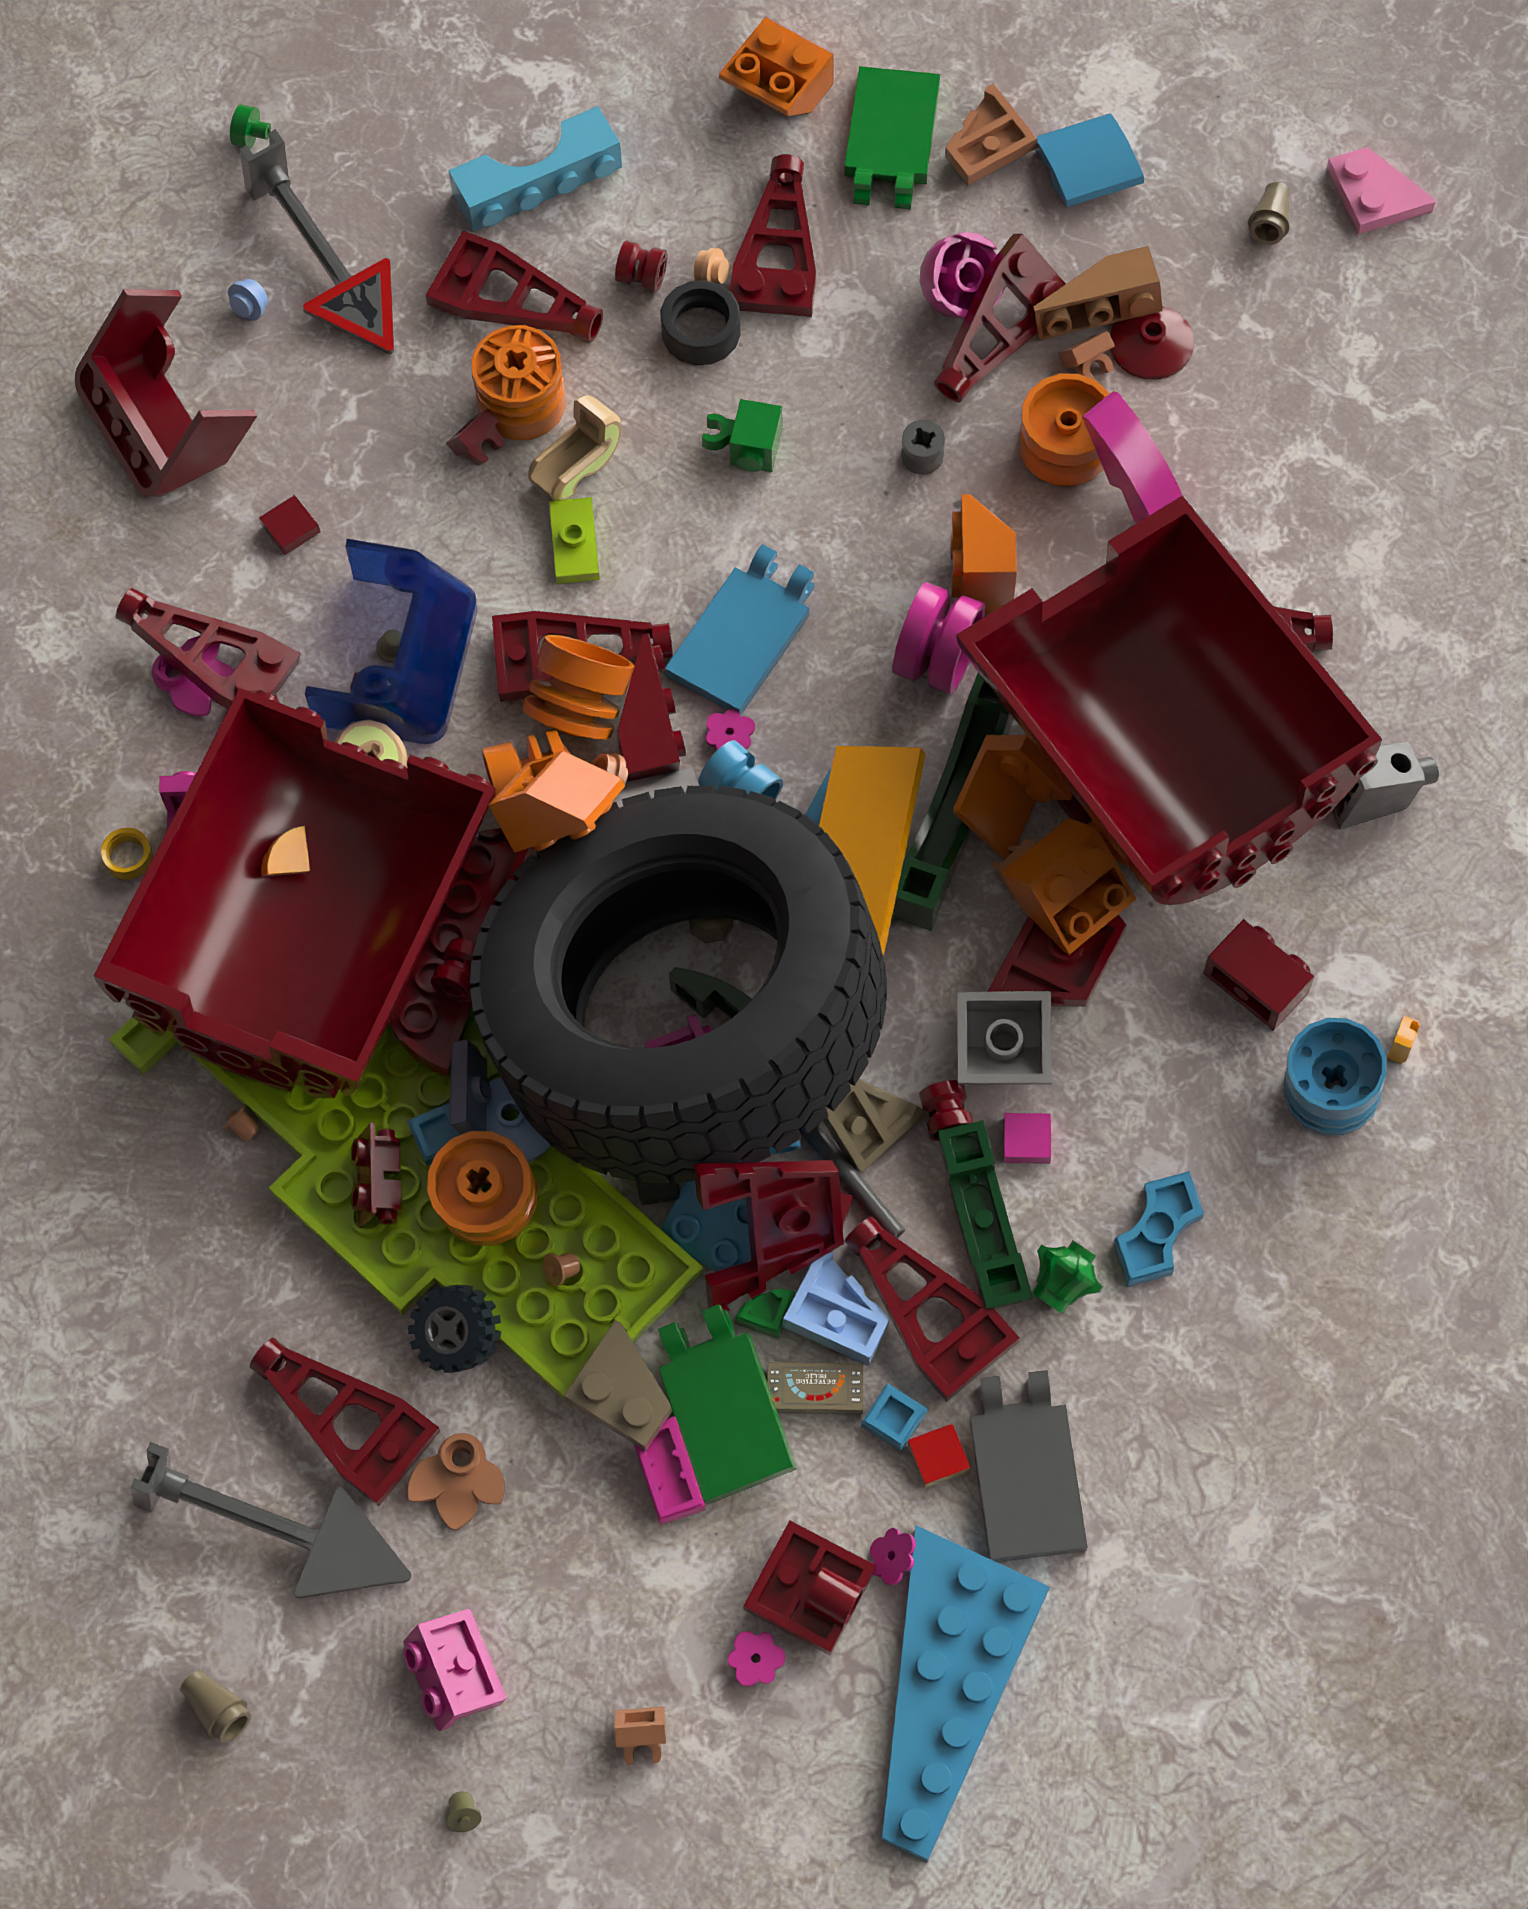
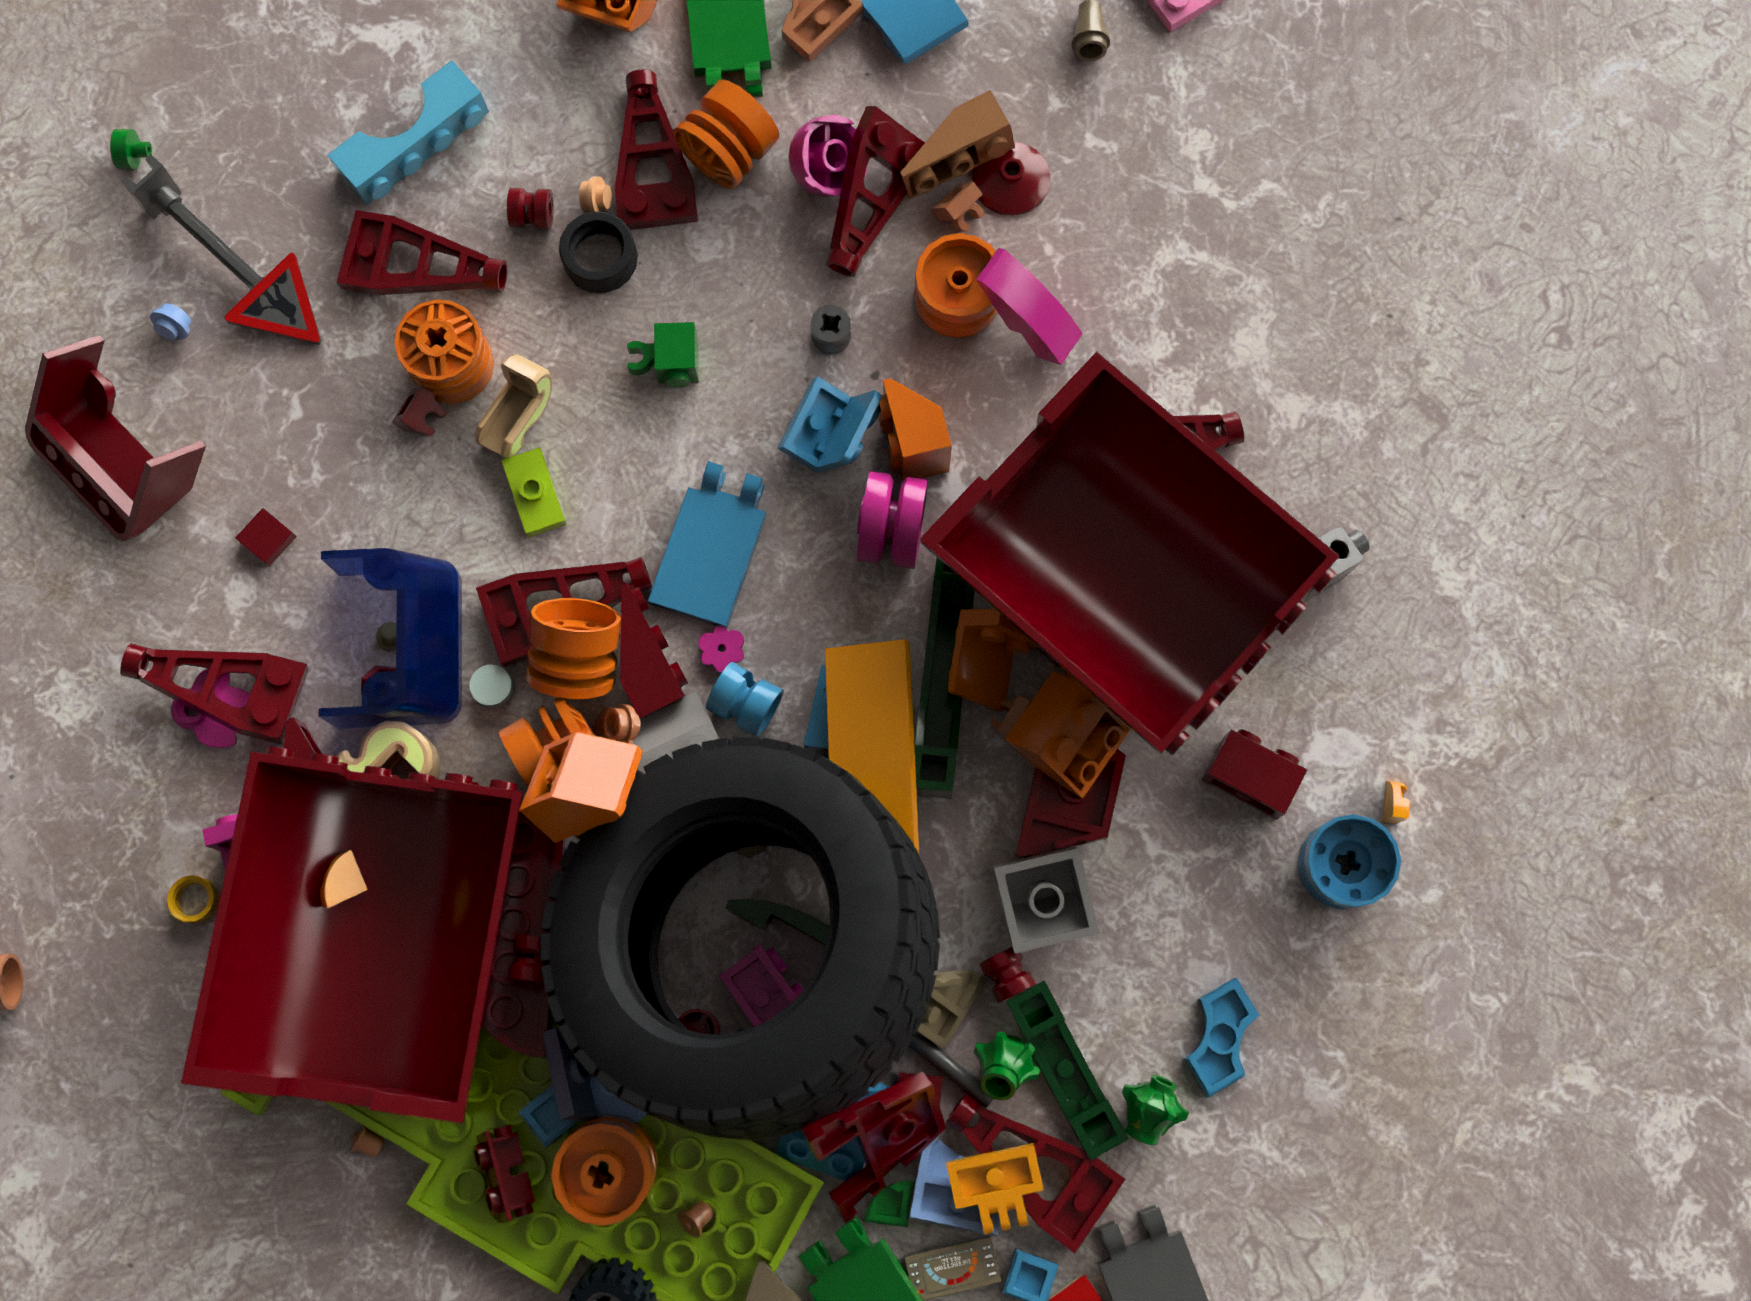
camera: 15 degrees left, 10 degrees up
dark pink tile [1003,1113,1051,1164] -> none
none -> light aqua tile [470,664,514,708]
none -> orange wheel [672,80,780,190]
none -> dark azure bracket [777,377,882,473]
none -> light orange hinge [946,1143,1044,1235]
none -> green rock [973,1032,1041,1100]

